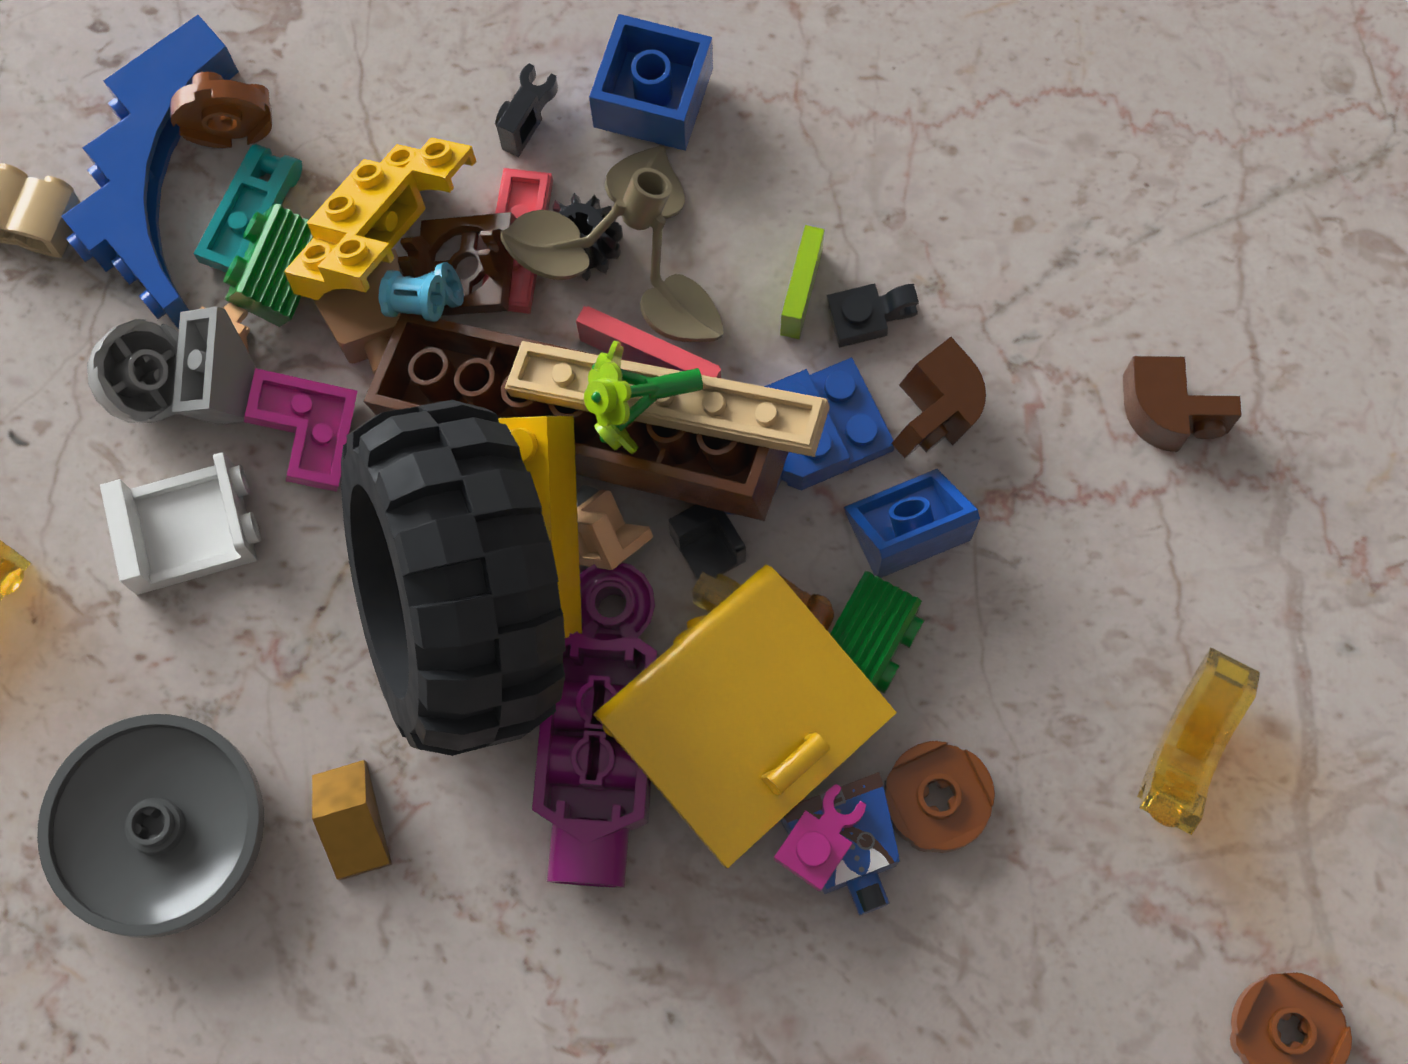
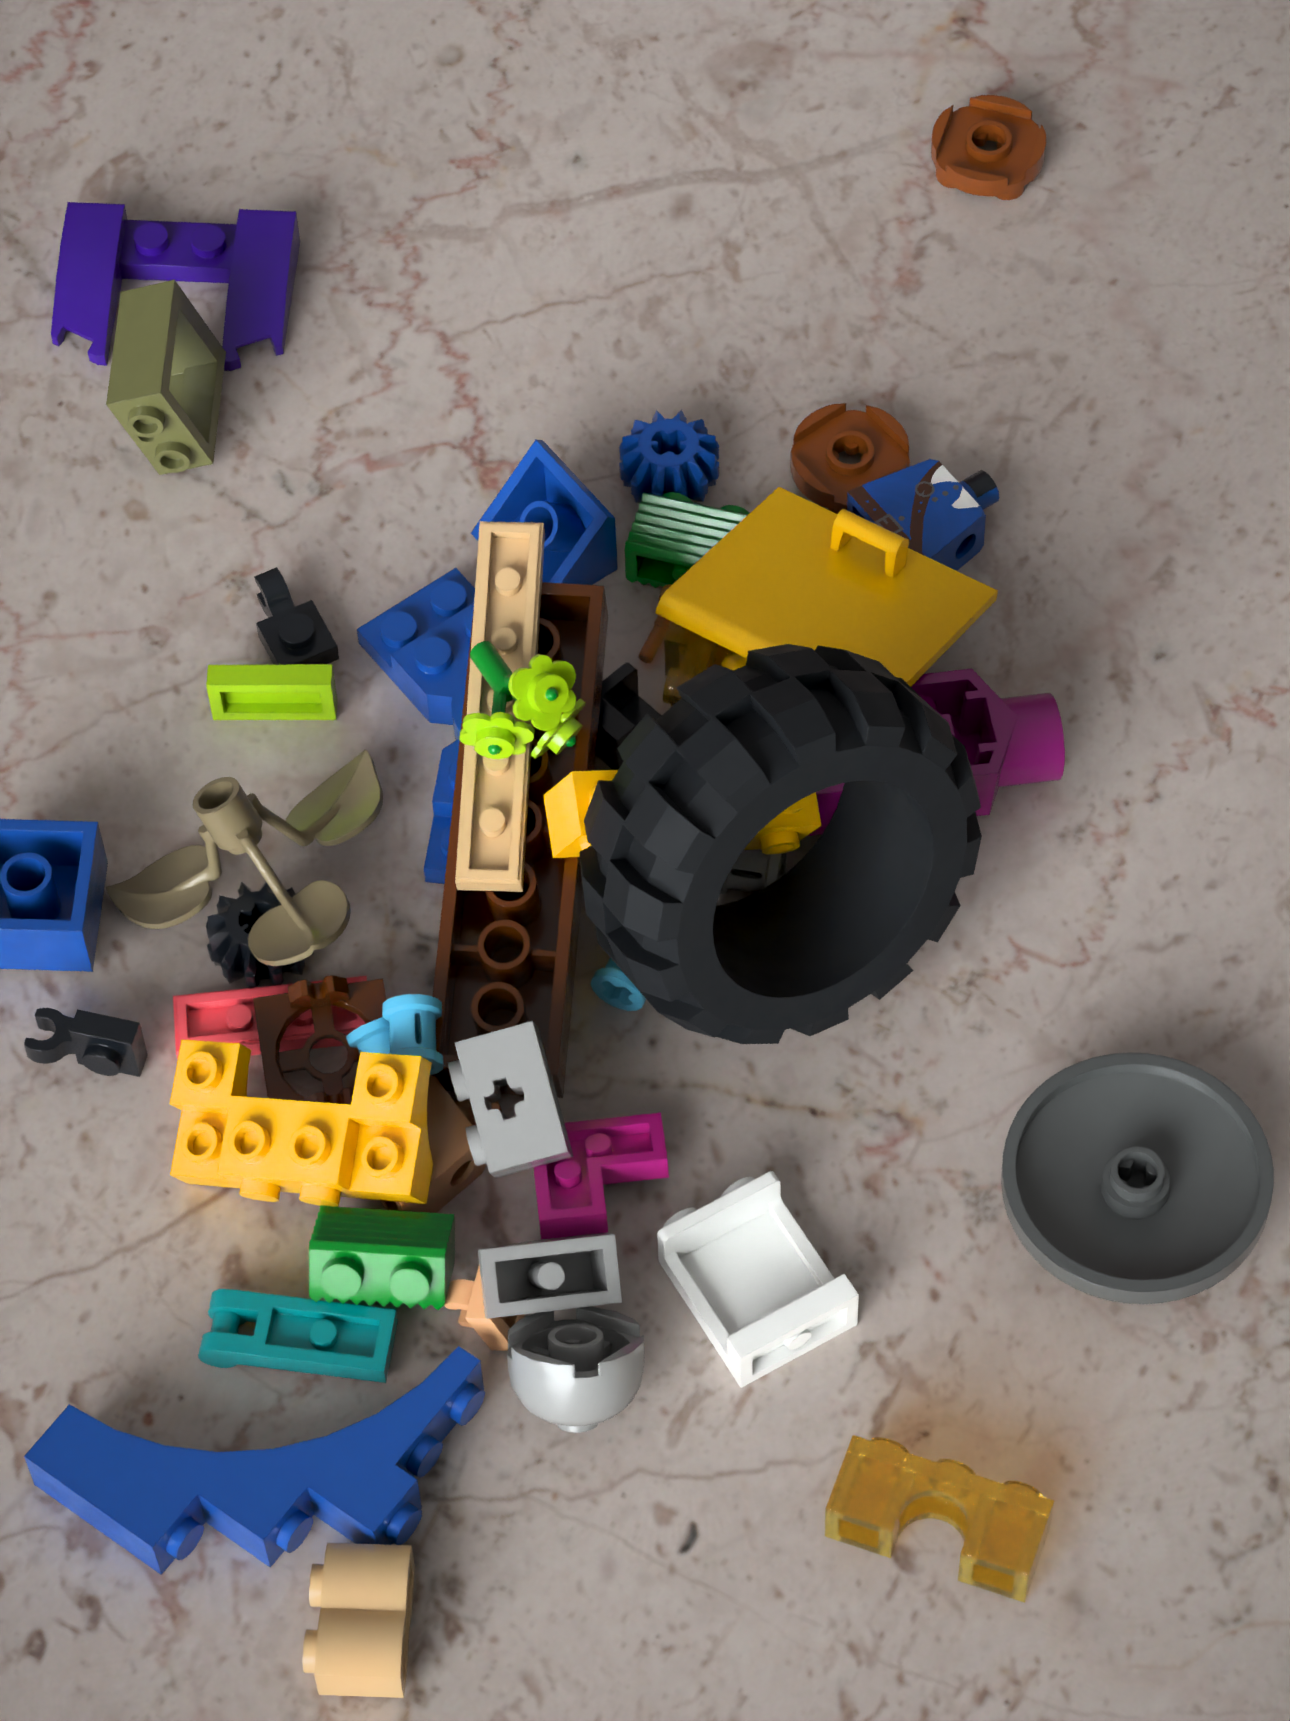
camera: 105 degrees left, 15 degrees down
dark orange plate [170,71,272,148] -> none
pearl gold slope [312,760,392,880] -> none
coral tile [576,306,721,378] -> none
dark pink plate [773,784,866,892] -> none
reddish brown brick [891,337,986,459] -> none
reddish brown brick [1123,356,1242,452] -> none
clear yellow arch [1137,647,1260,835] -> none
none -> dark purple wedge [51,202,300,371]
none -> olive window [106,280,226,475]
none -> light grey brick [448,1021,574,1178]
none -> blue gear [619,409,719,503]

